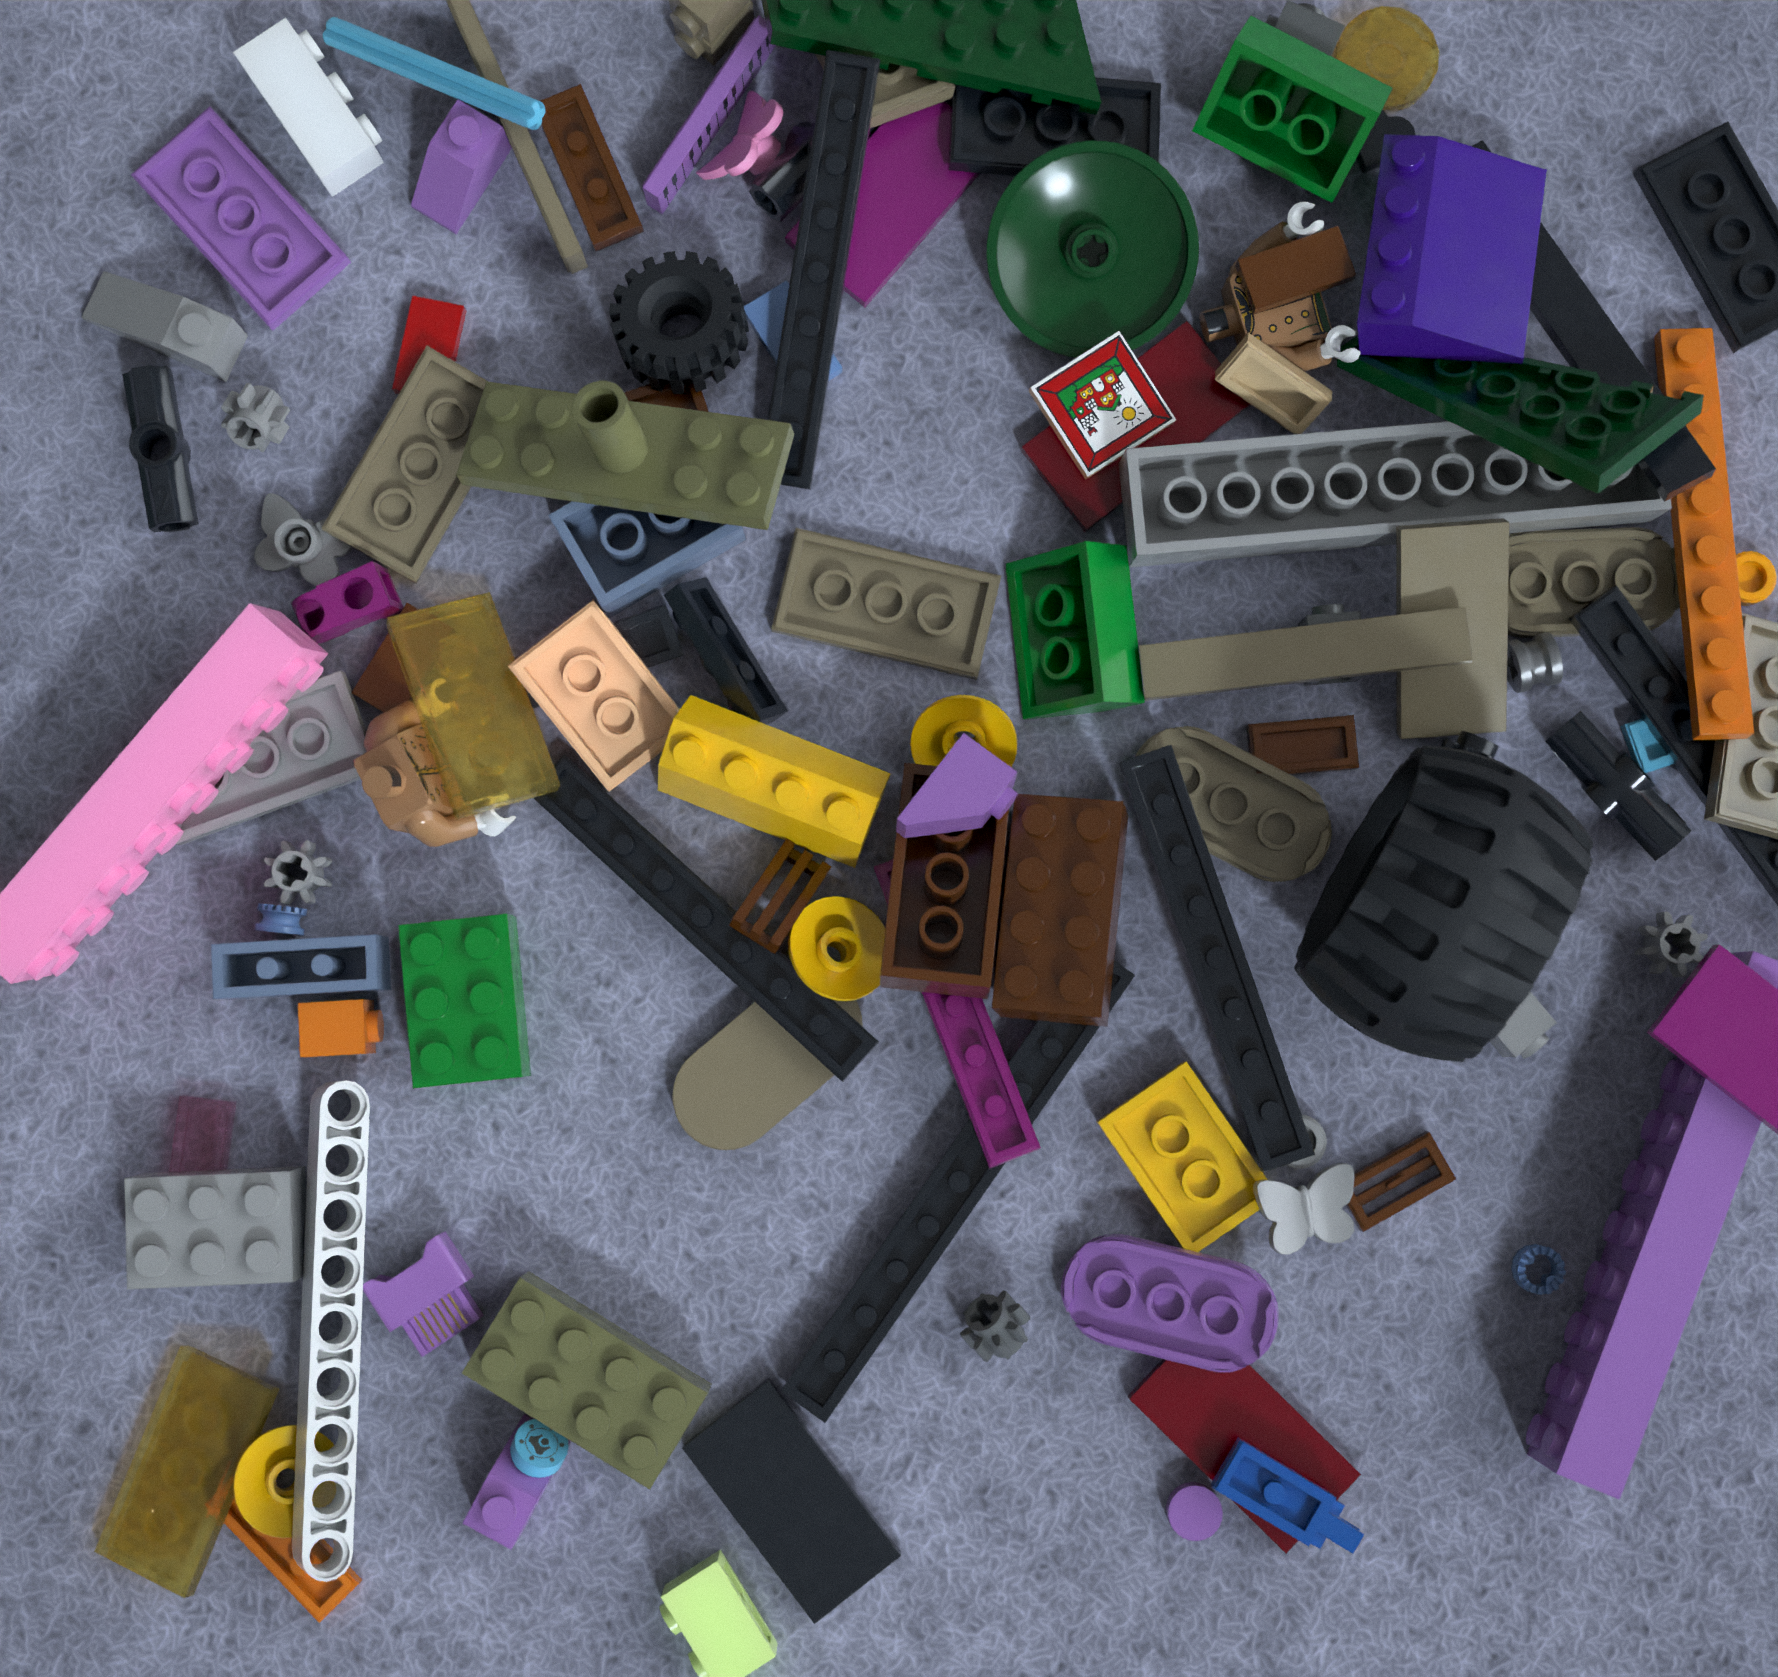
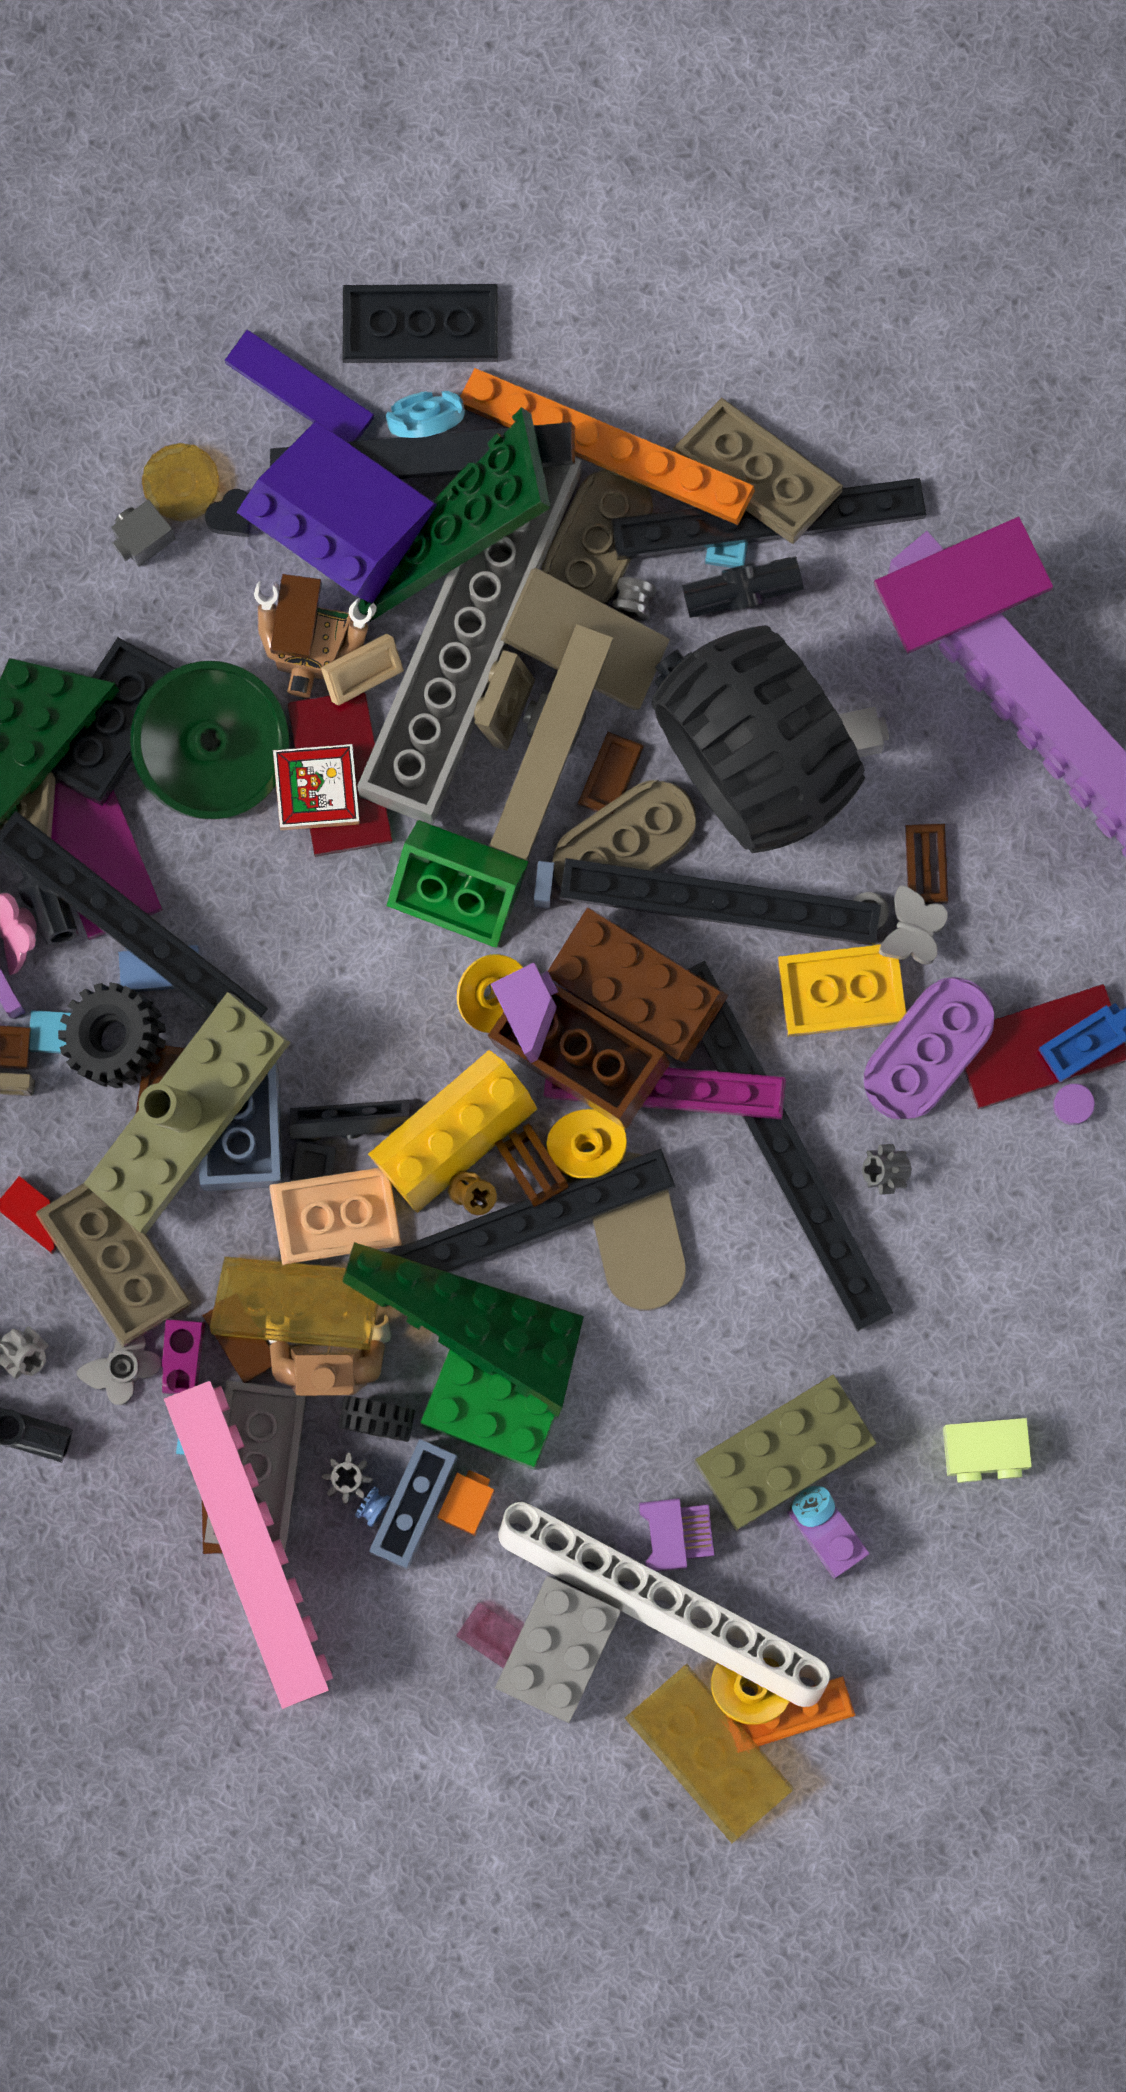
camera: 55 degrees left, 5 degrees down
black tile [682,1378,901,1624] -> none
dark tan tile [771,528,1001,680] -> none
green brick [1192,16,1393,203] -> none
medium blue bush [1511,1244,1566,1295] -> none
light grey gear [1635,911,1708,978] -> none
light orange tile [1736,551,1777,606] -> none
none -> medium azure tile [29,1010,71,1054]
none -> dark purple tile [225,330,374,442]
none -> black tyre [338,1395,415,1442]
none -> dark green wing [342,1242,584,1417]
none -> medium azure tile [386,391,465,438]
none -> pearl gold bush [448,1171,497,1216]
none -> dark tan plate [474,650,536,751]
none -> sand blue tile [534,861,554,909]

